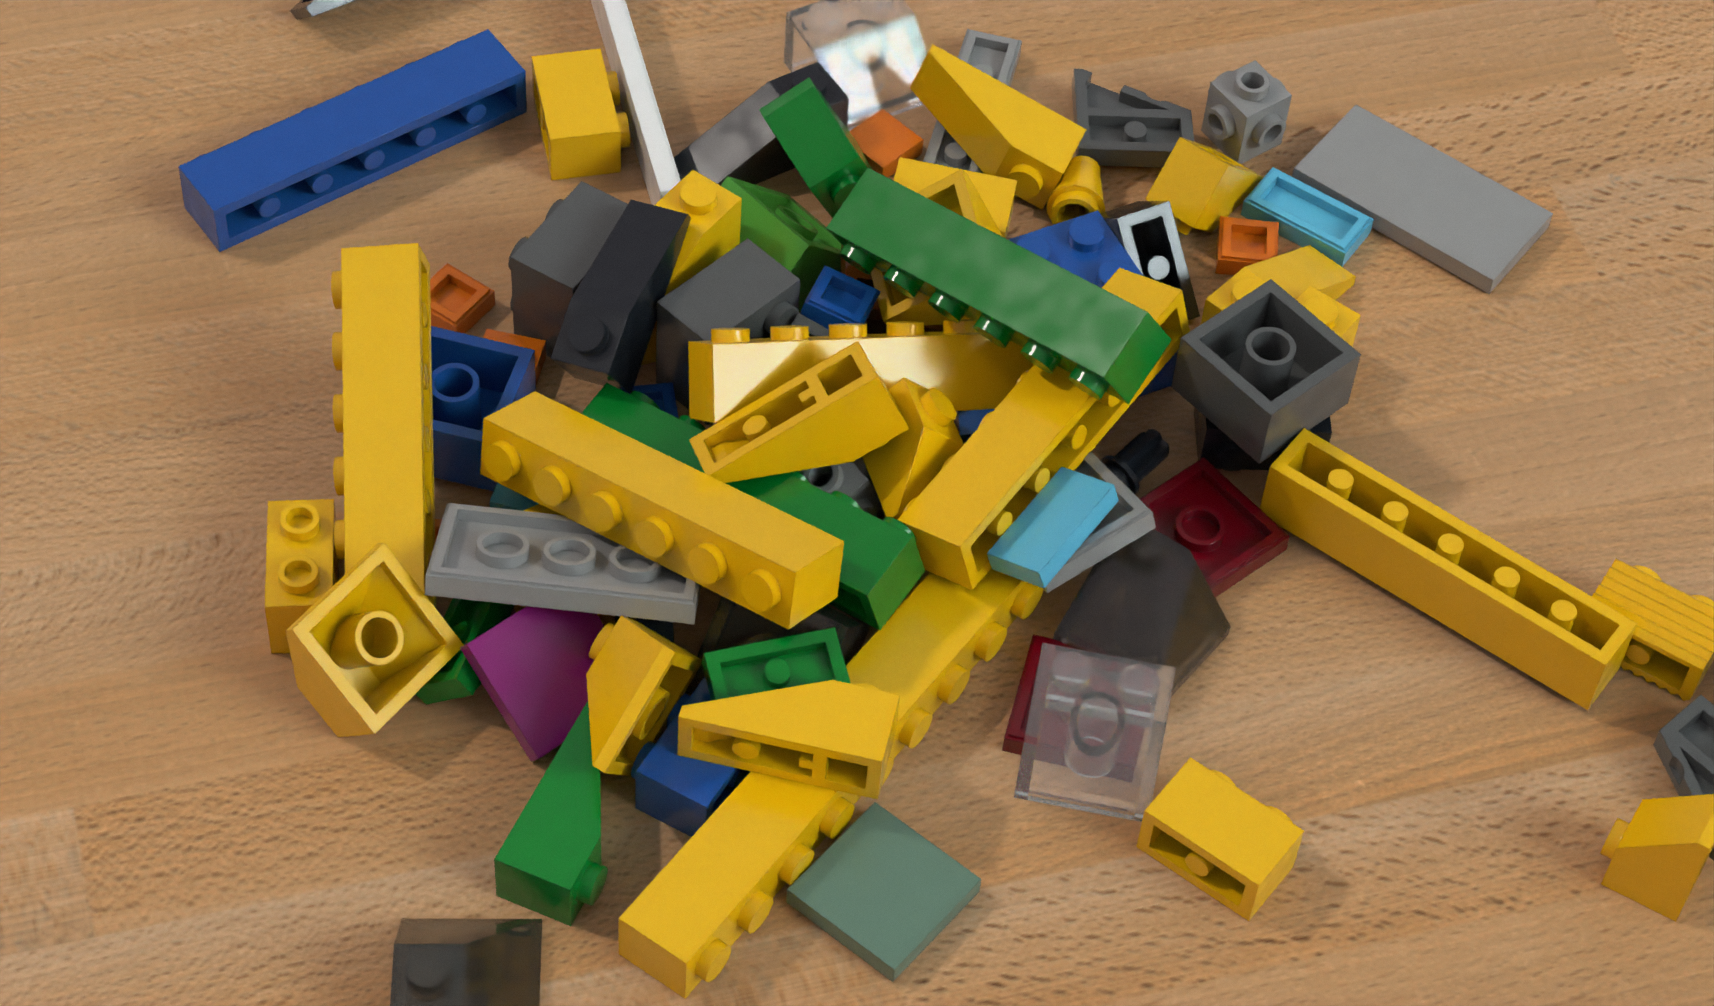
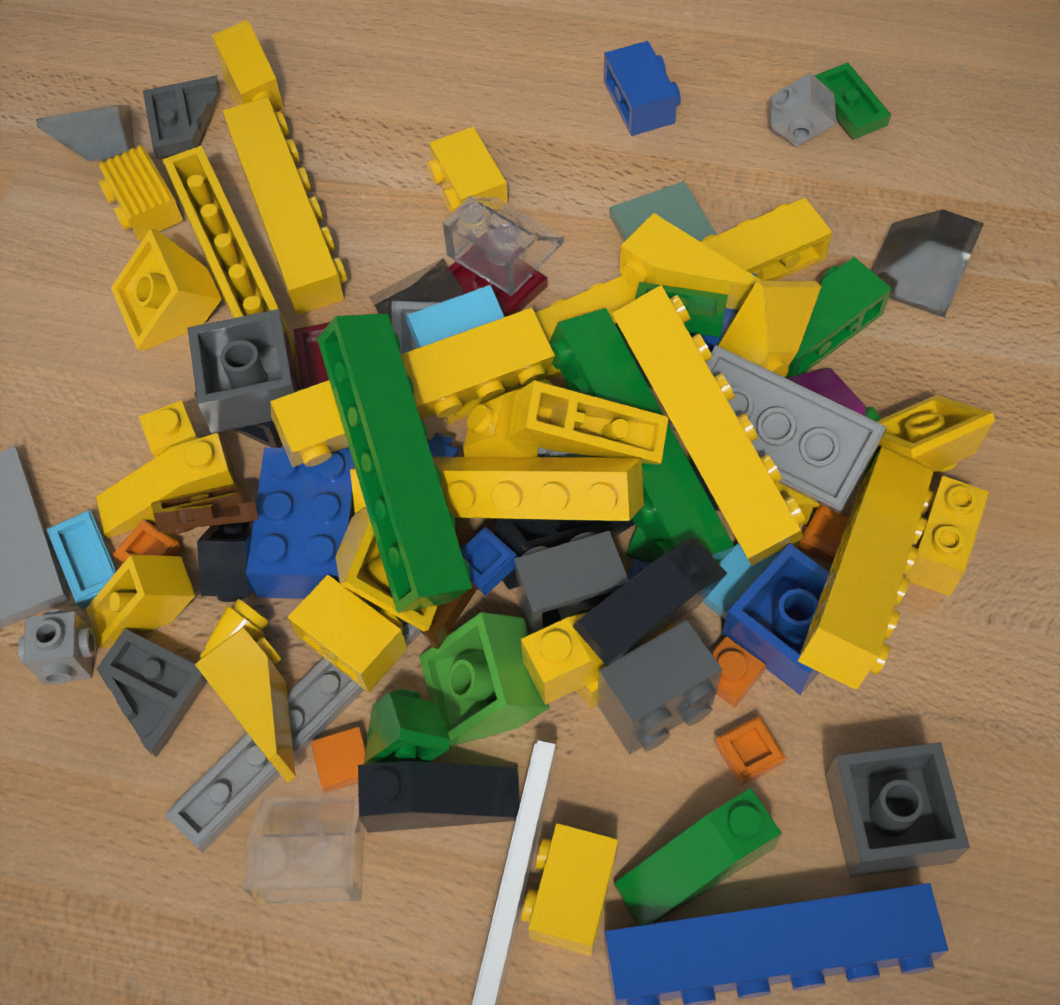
camera: 145 degrees left, 10 degrees up
none -> yellow slope [111,229,222,350]
none -> reddish brown wing [151,481,258,534]
none -> yellow brick [222,97,347,316]
none -> green slope [614,788,782,926]
none -> dark grey brick [826,742,970,877]

